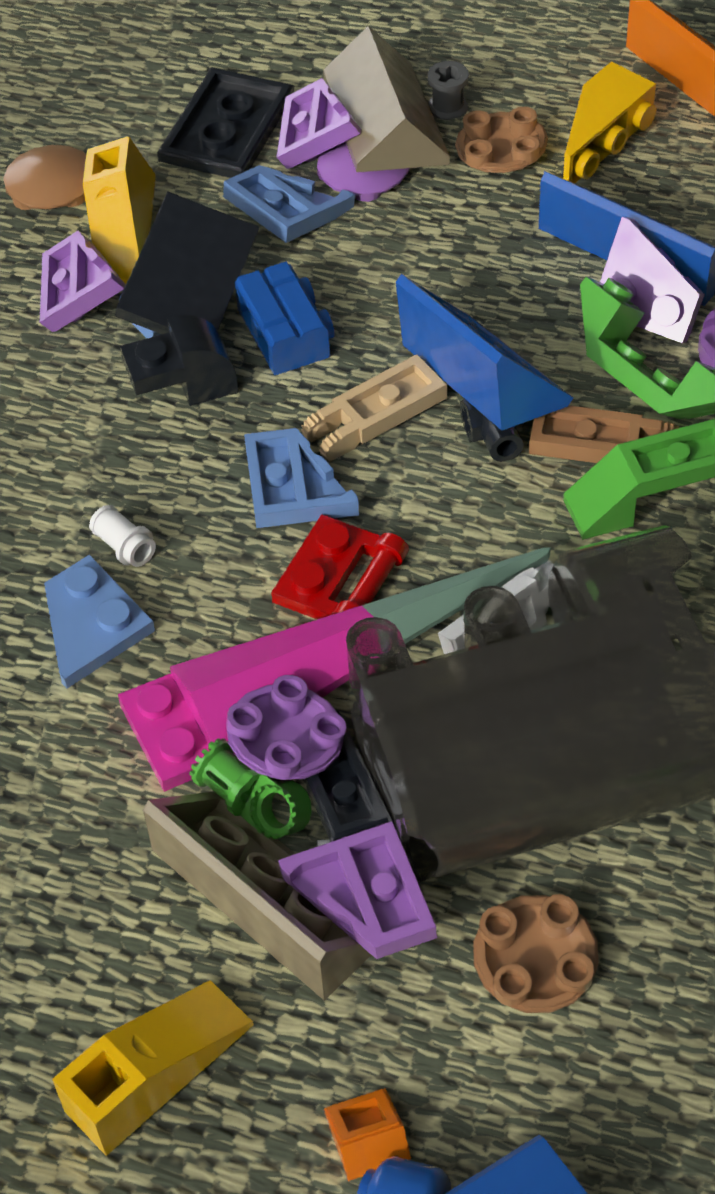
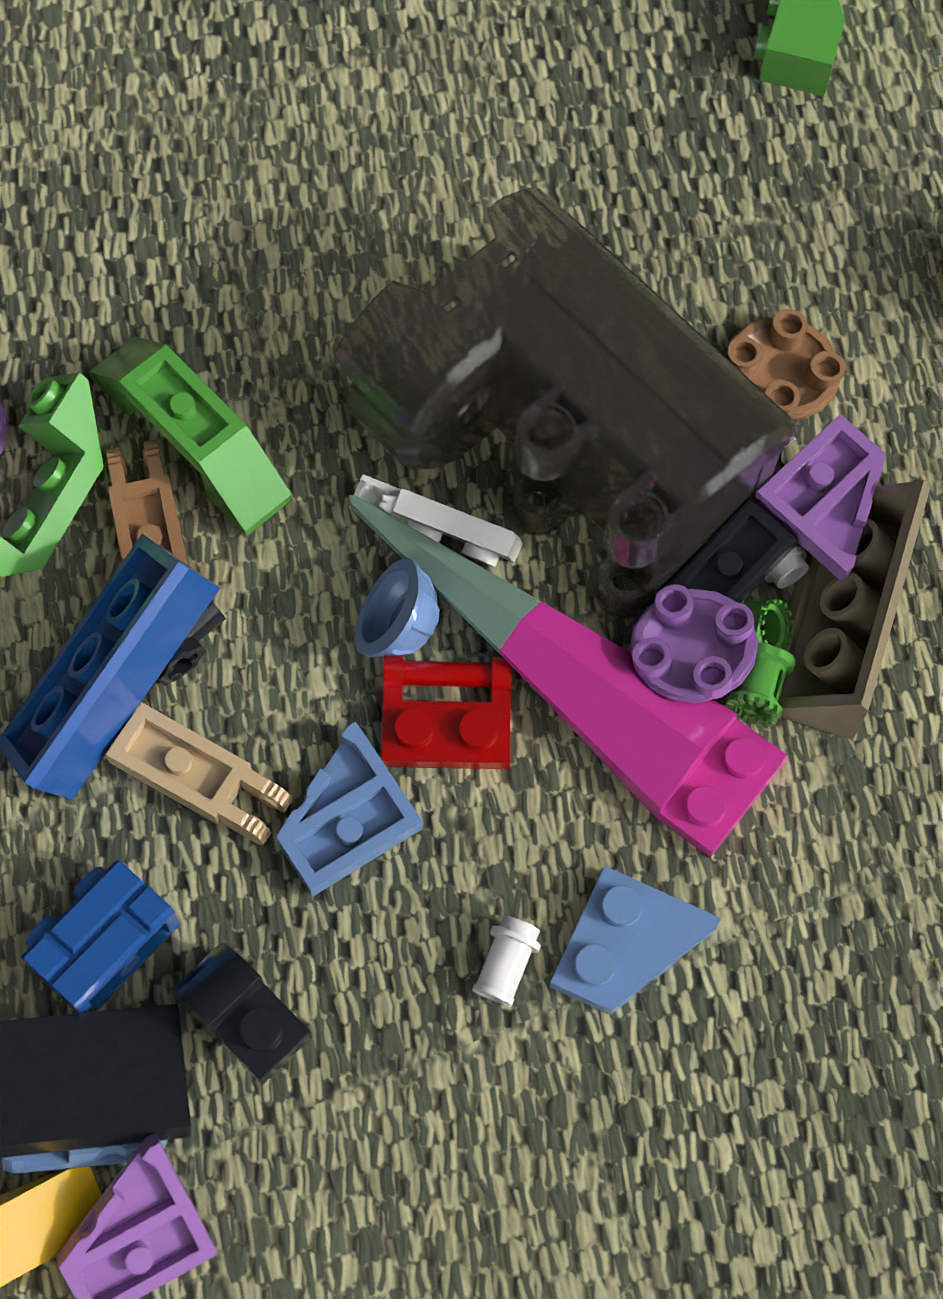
camera: 120 degrees left, 15 degrees up
none -> medium blue piece [354,558,440,657]

